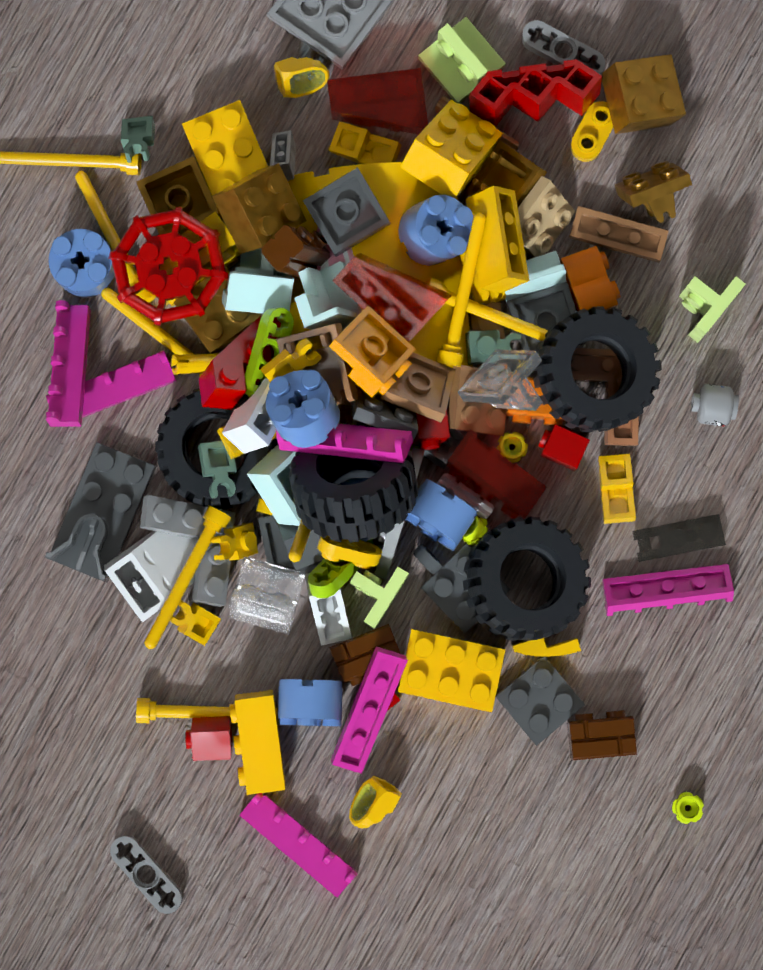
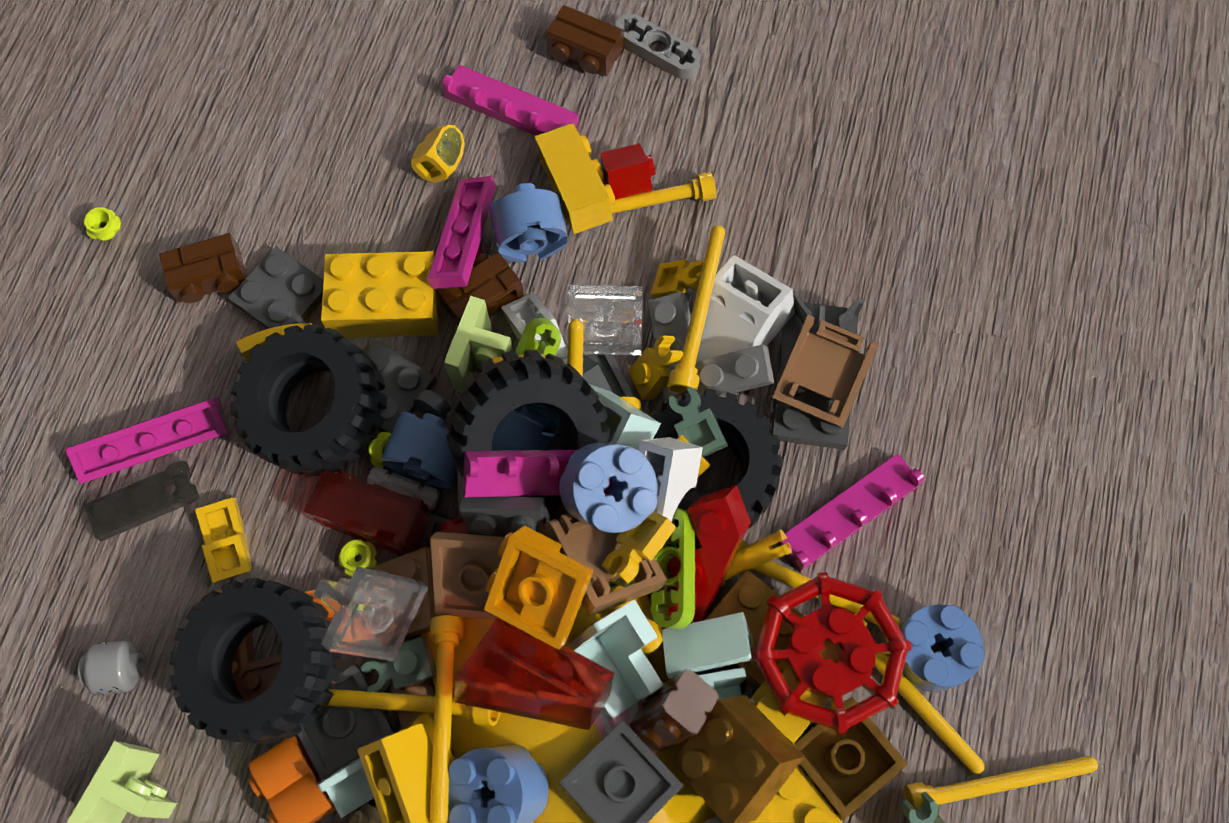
camera: 165 degrees right, 15 degrees down
dark pink hinge [46,300,91,427] -> none
red brick [538,424,590,472] -> none
none -> reddish brown brick [546,5,624,76]
none -> medium nougat container [772,315,879,428]

